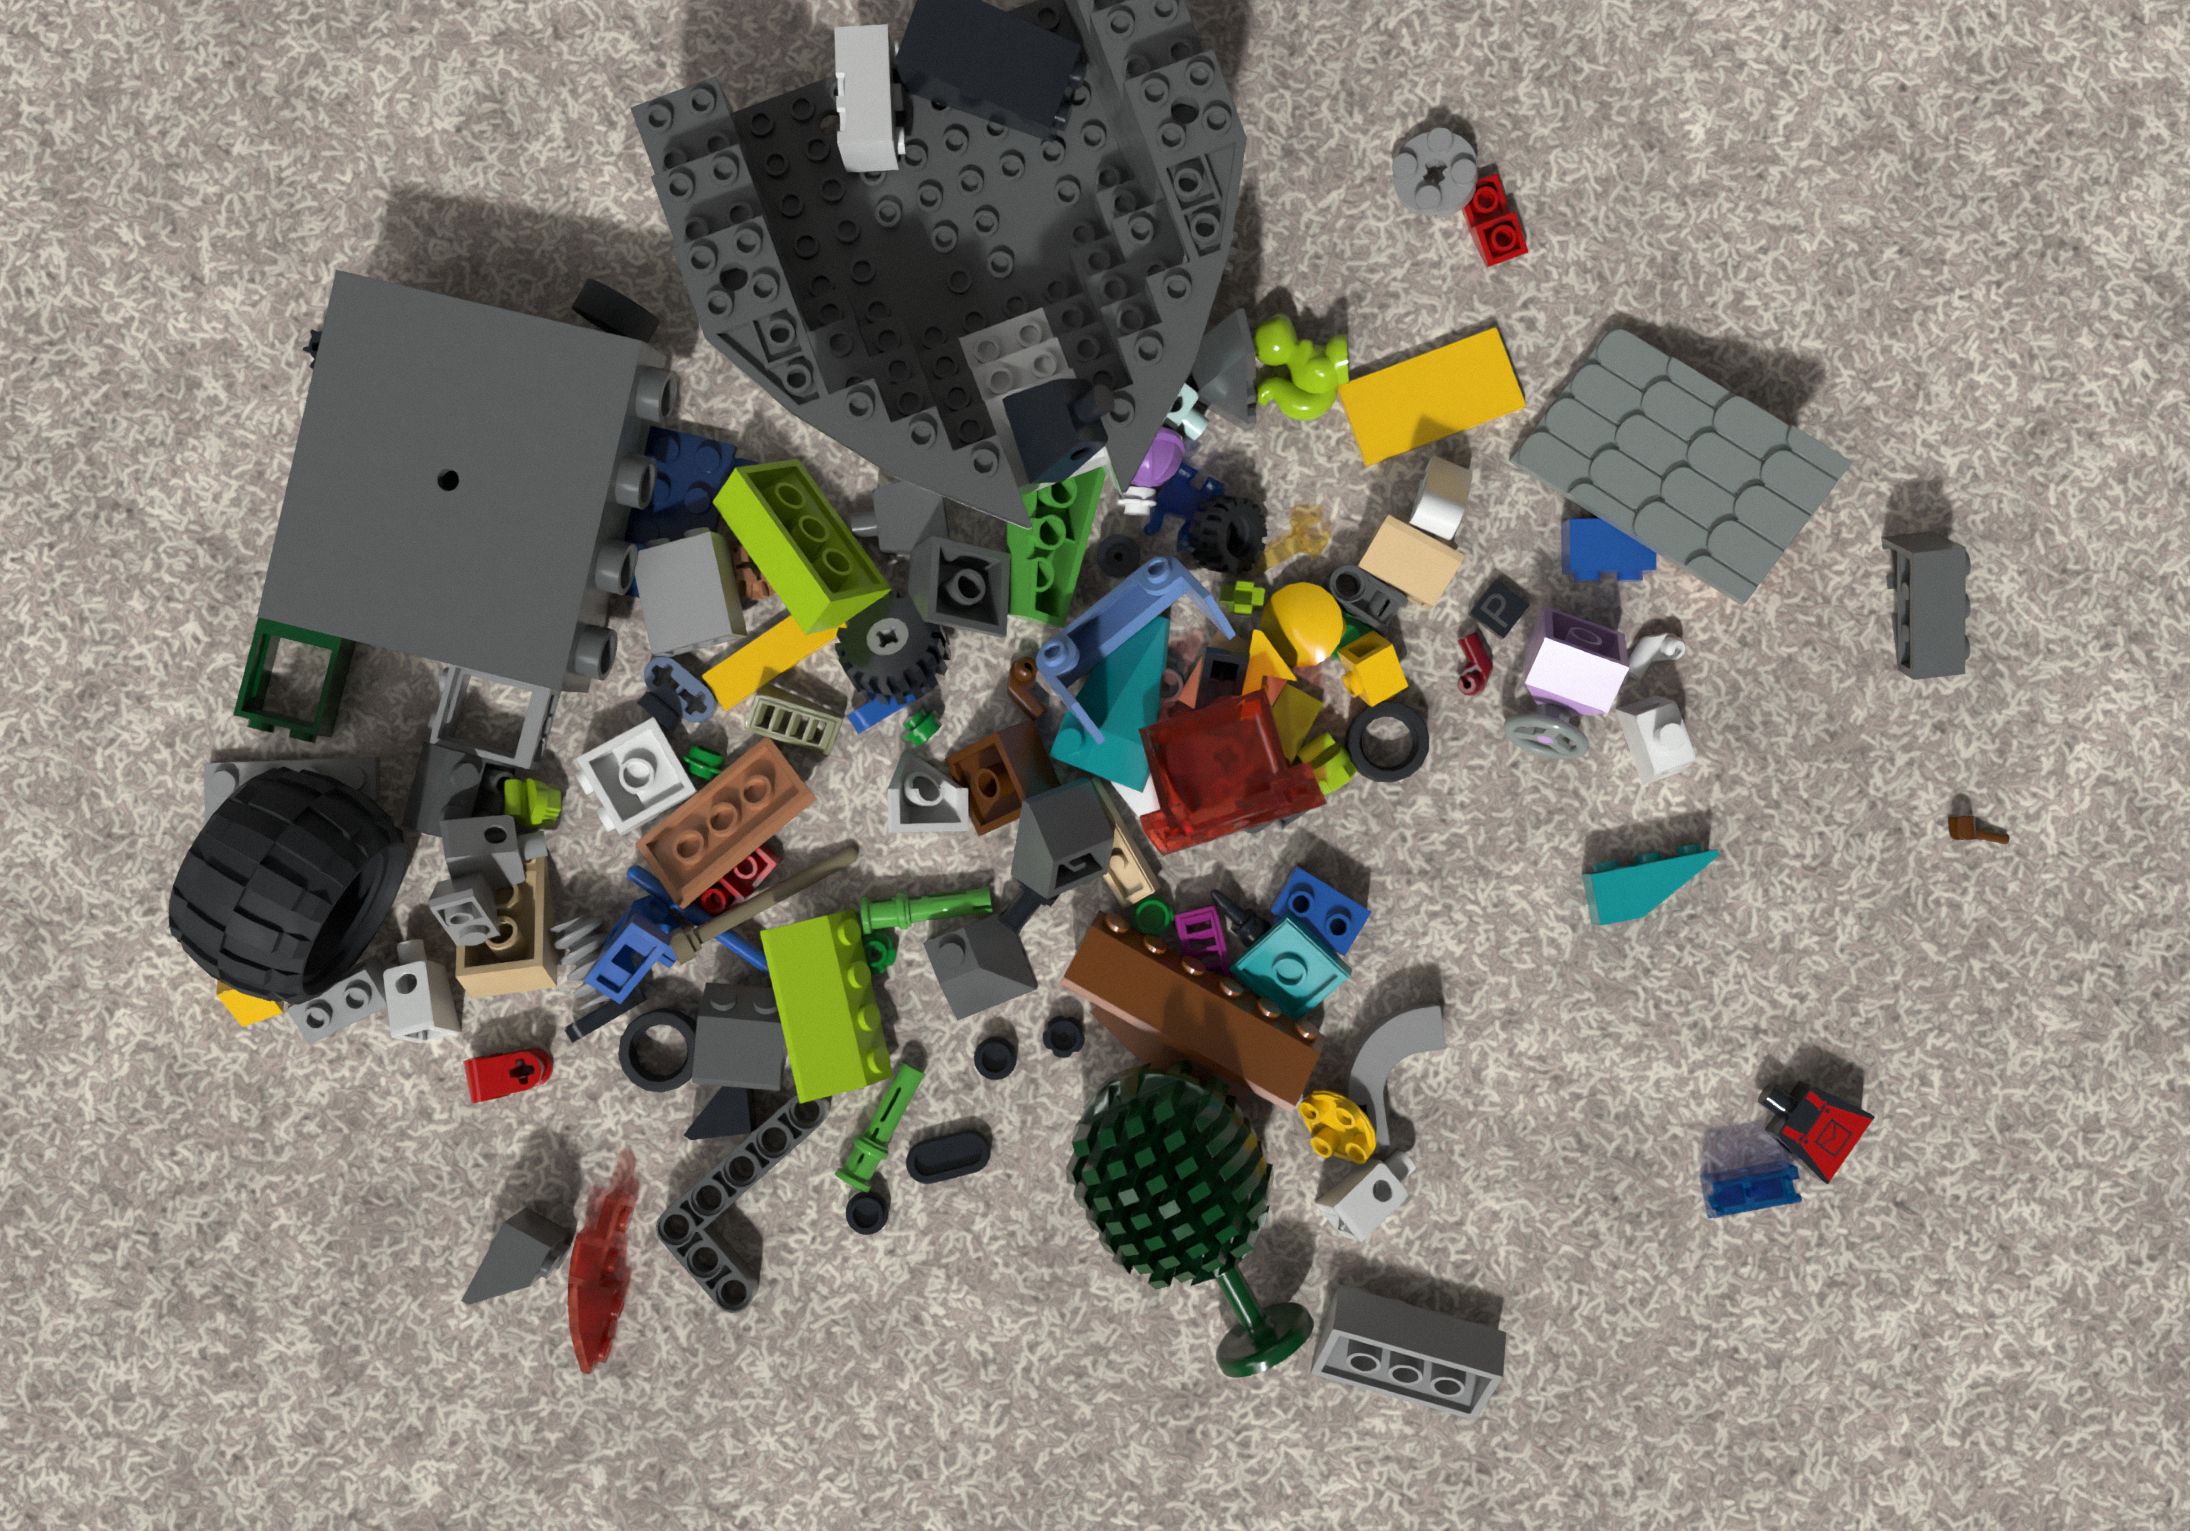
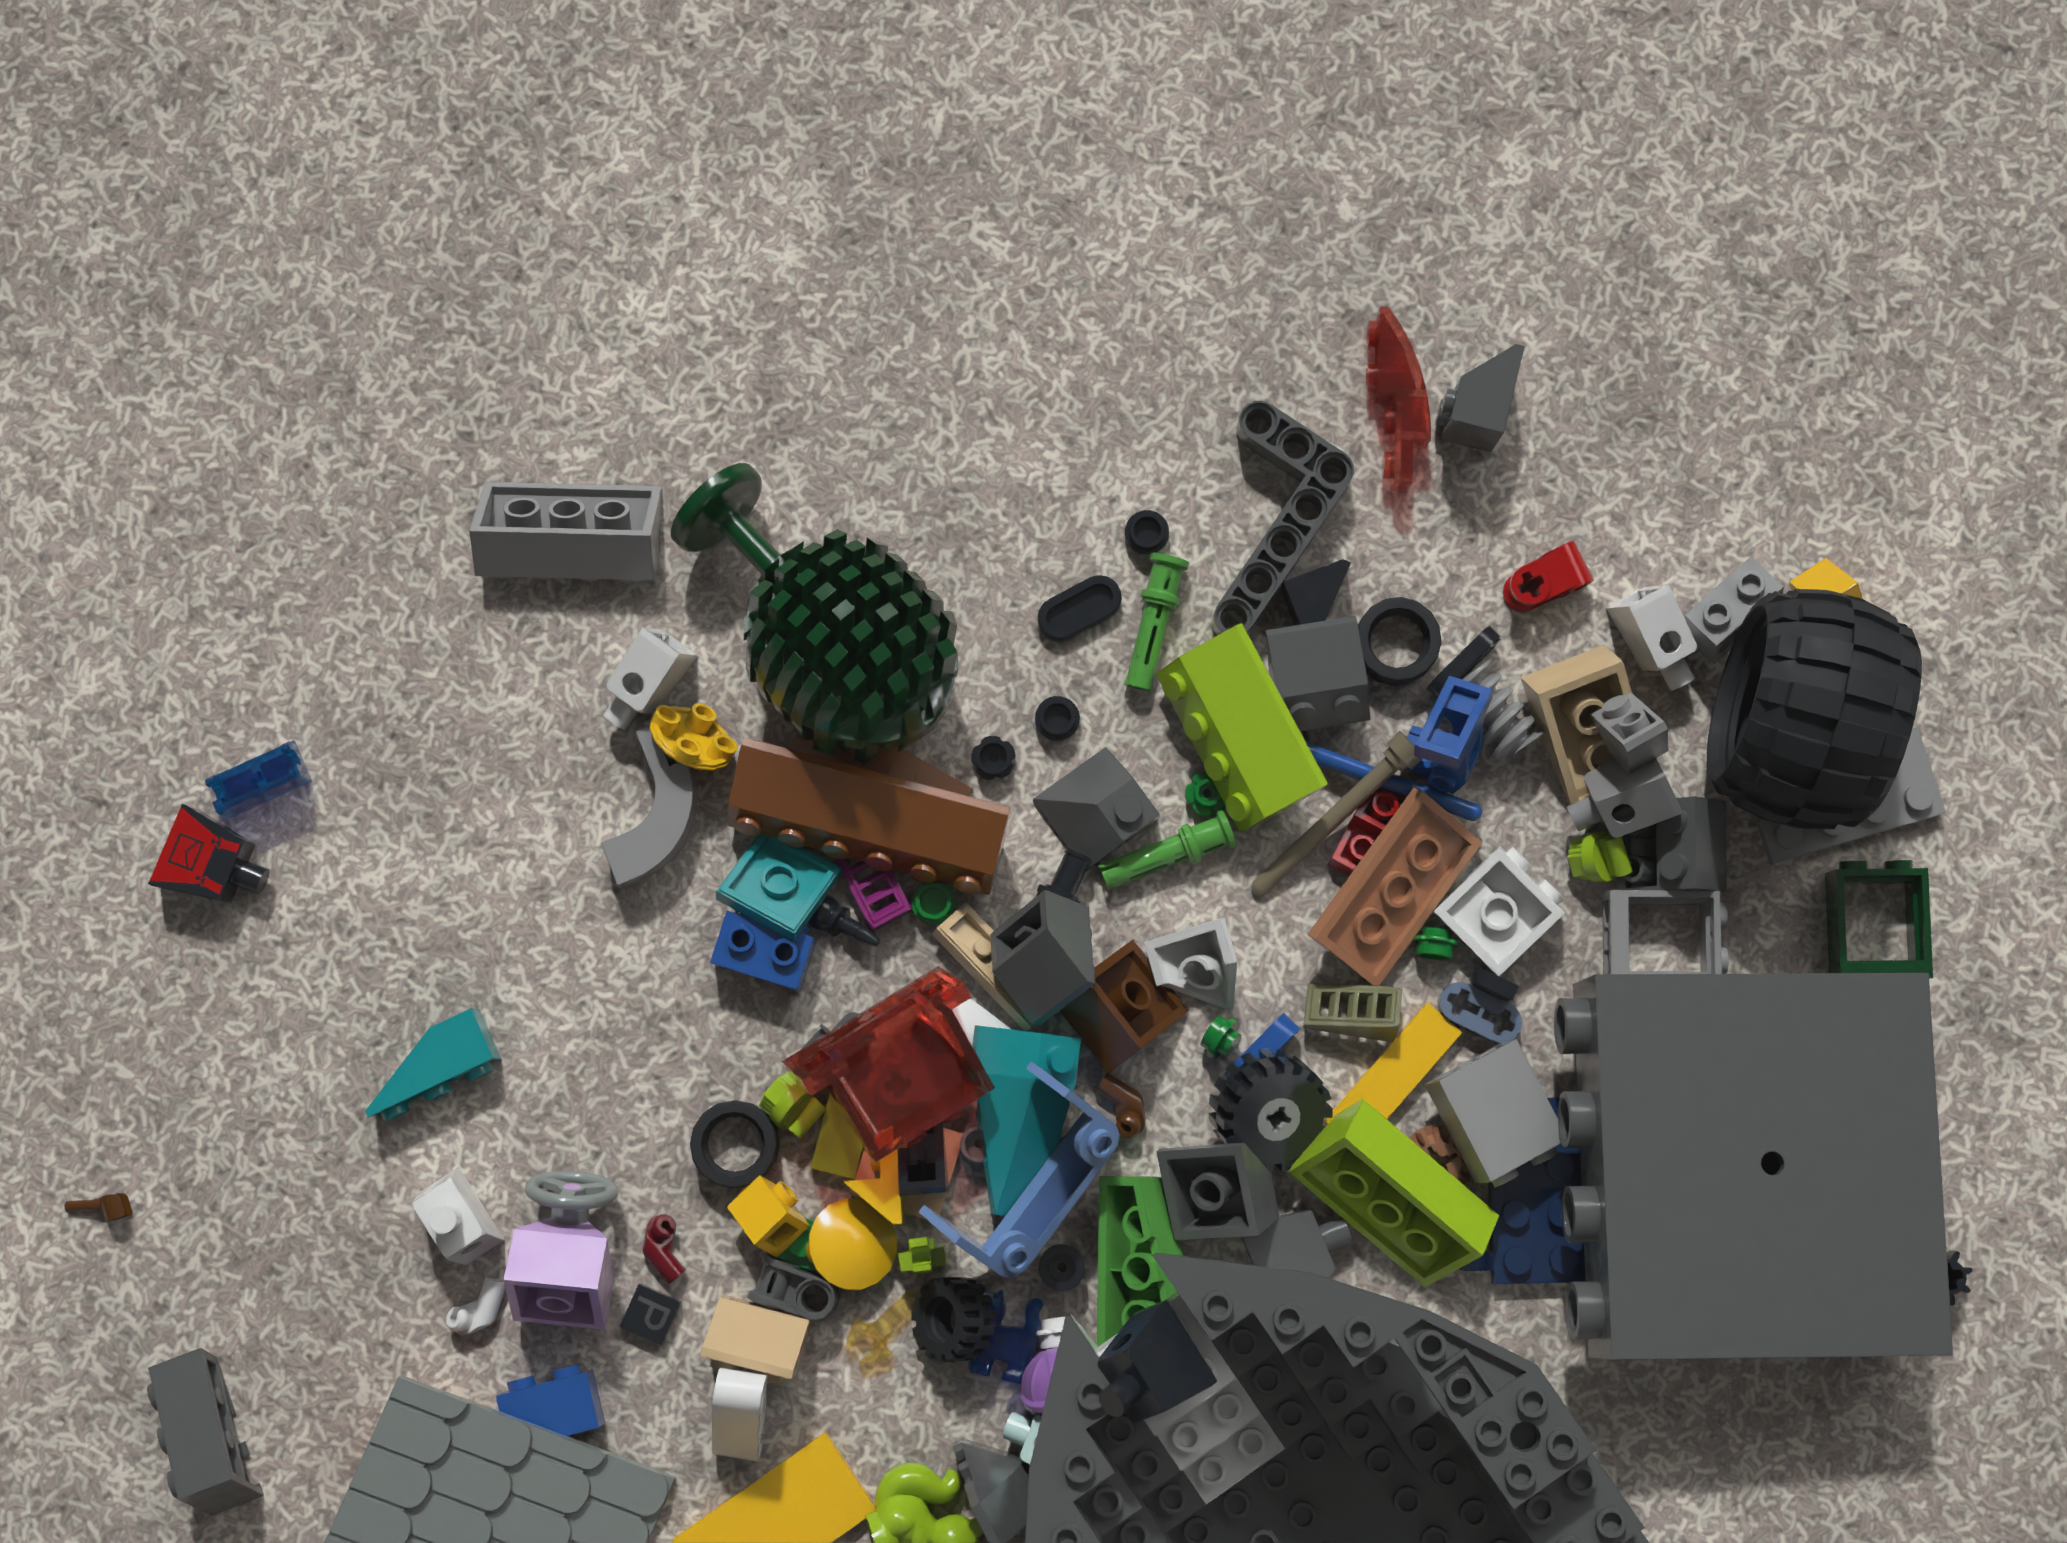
camera: 170 degrees right, 5 degrees down
black tyre [572,279,660,344] -> none

